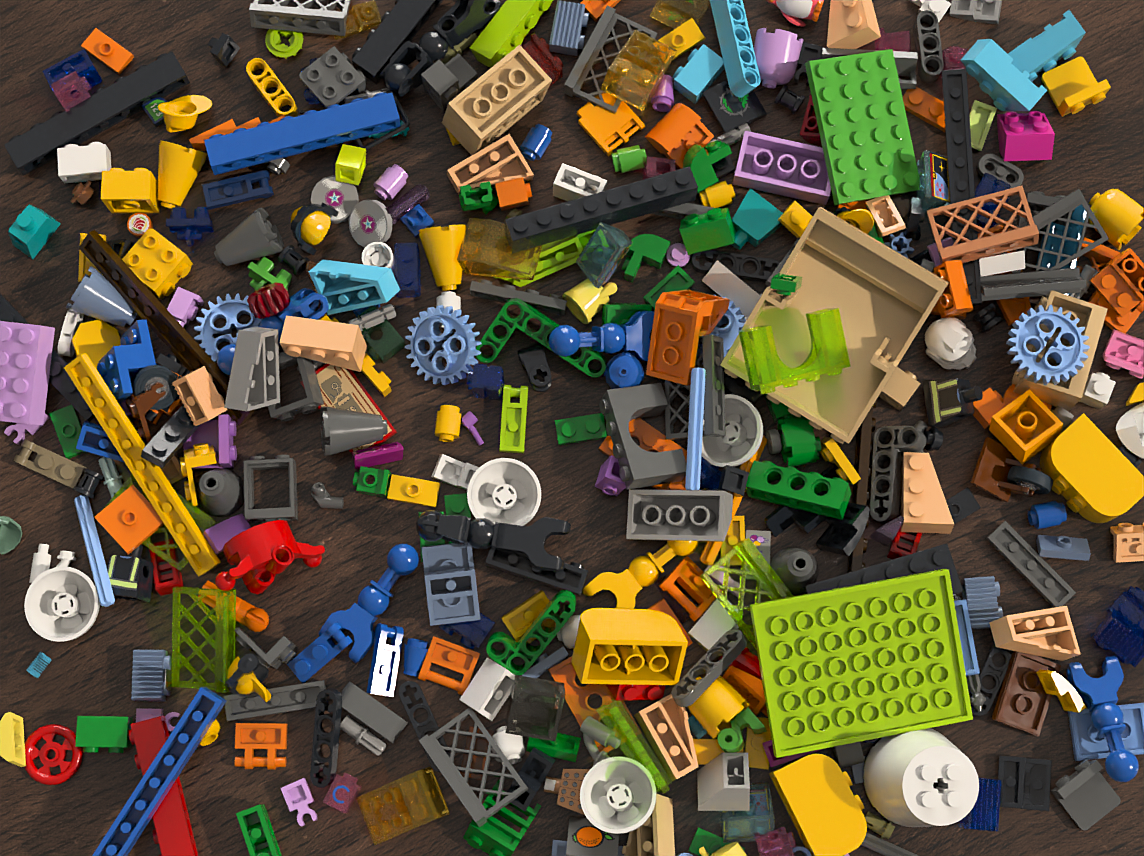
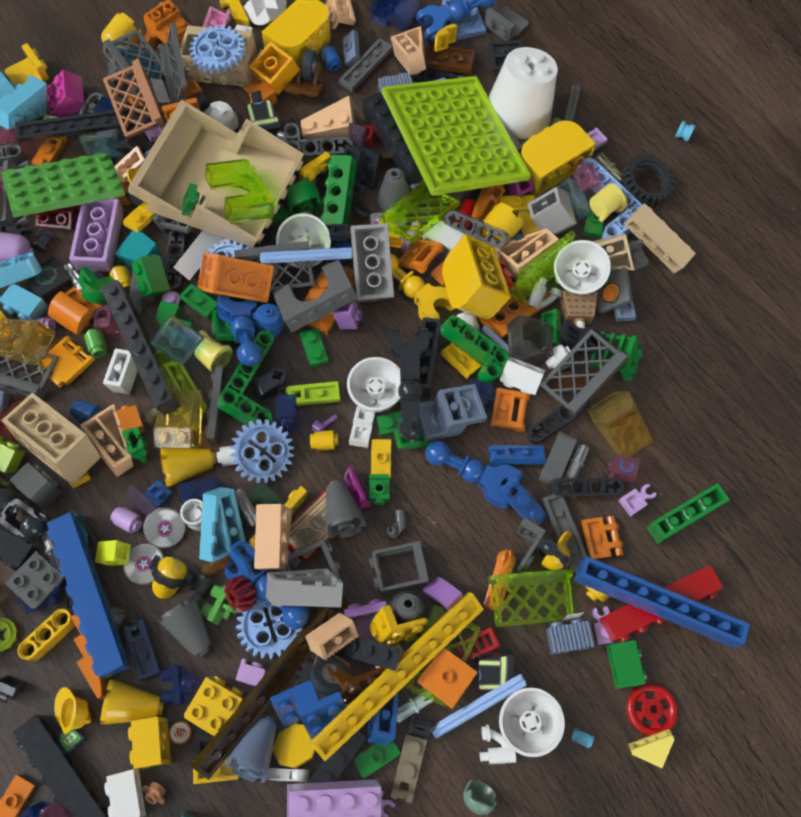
camera: 100 degrees left, 10 degrees down
red piece [215,520,325,594] -> none
blue cone [403,638,428,676] -> none
bright green leg [718,708,767,753] -> none

